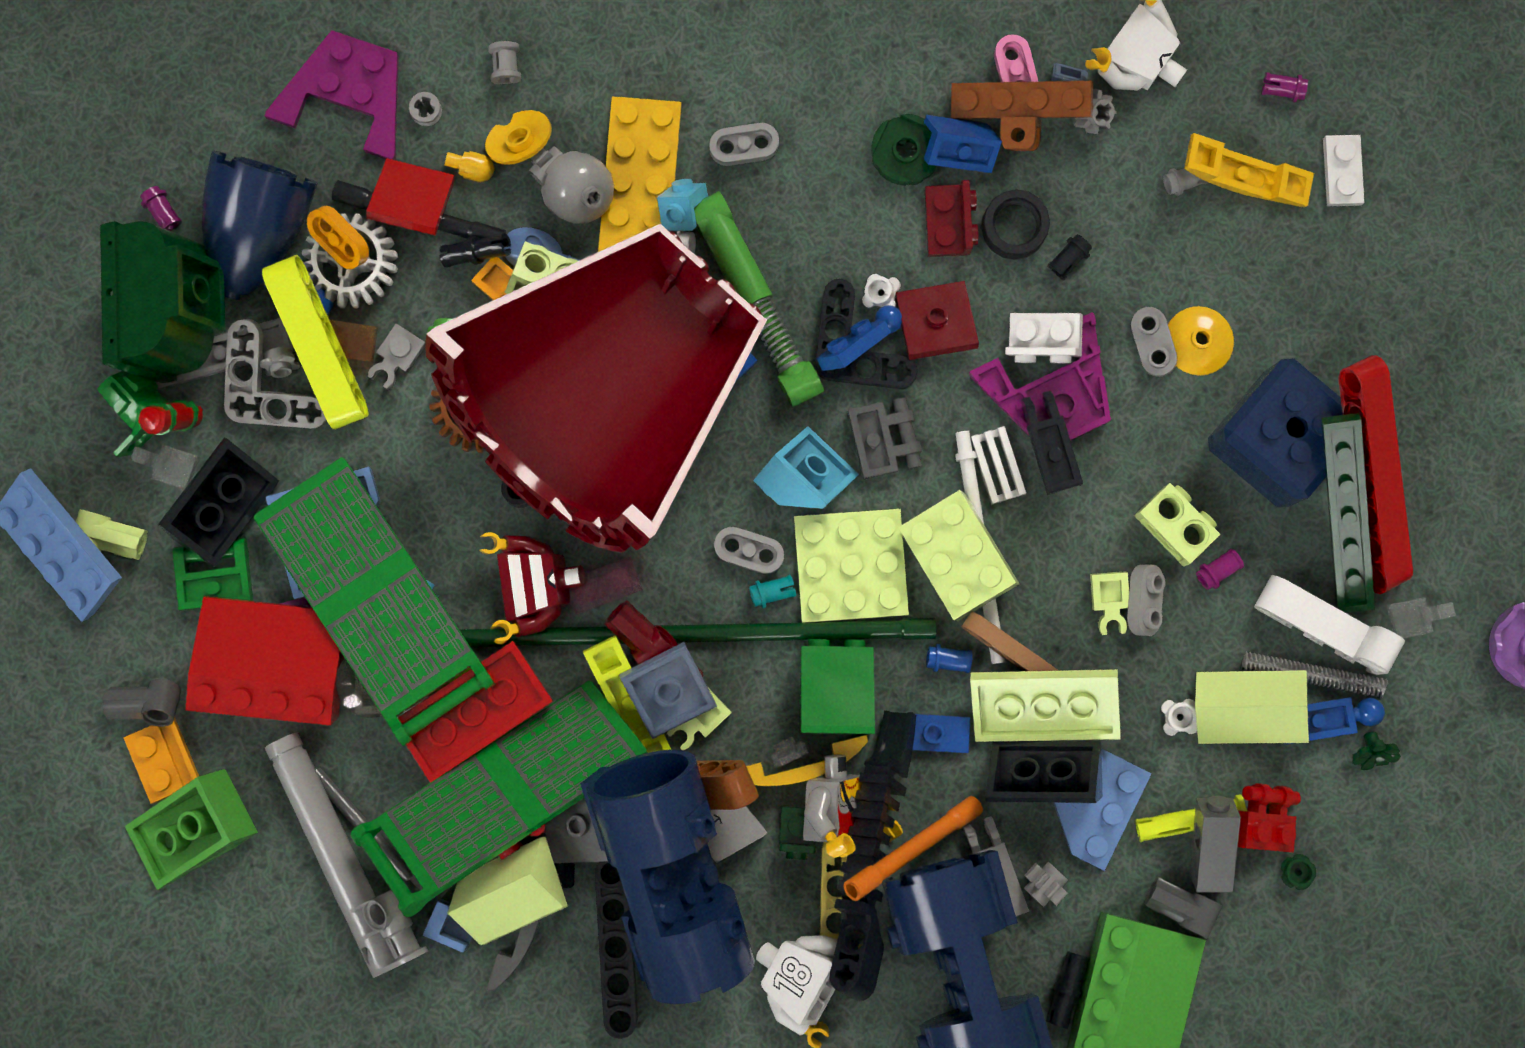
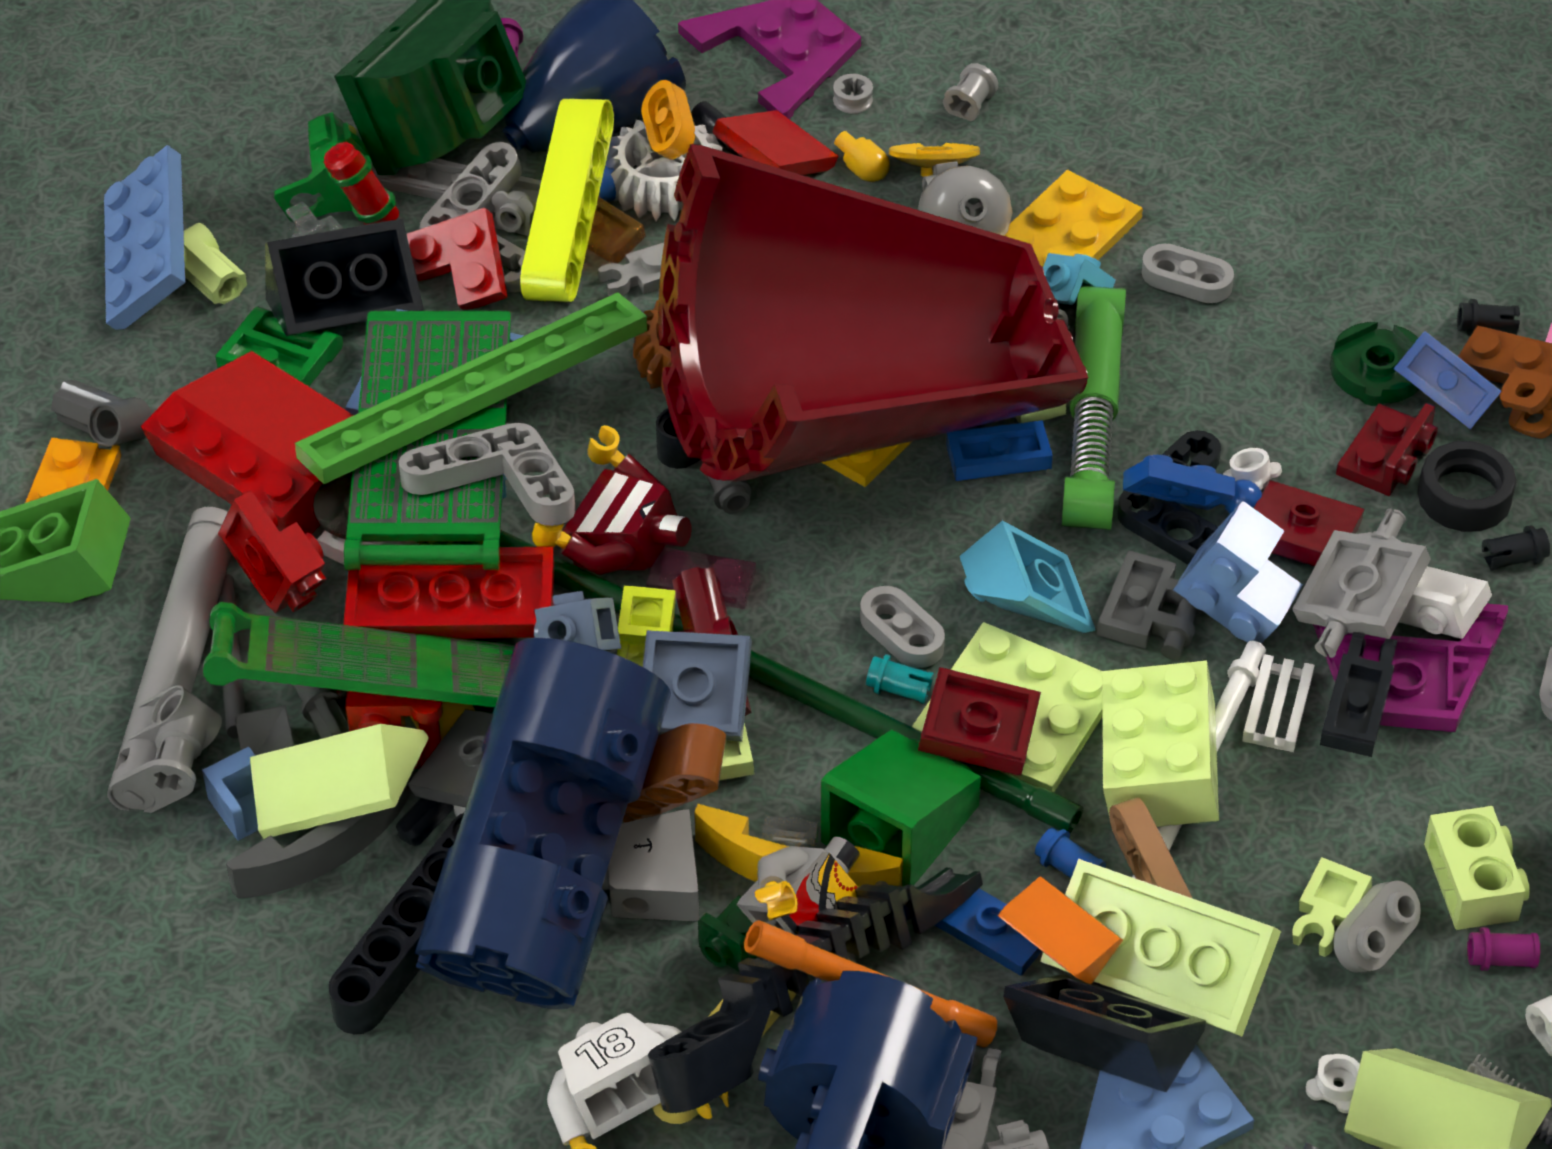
camera: 40 degrees right, 35 degrees down
none -> red plate [218,490,327,613]
none -> bright green plate [295,292,647,484]
none -> light grey beam [399,423,575,526]
none -> plate [407,207,508,310]
none -> sand blue brick [534,591,621,651]
none -> dark red plate [918,667,1041,776]
none -> orange slope [998,876,1123,985]
none -> medium blue brick [1173,501,1303,643]
none -> light grey plate [1293,508,1431,658]
none -> black pin [1457,299,1520,336]

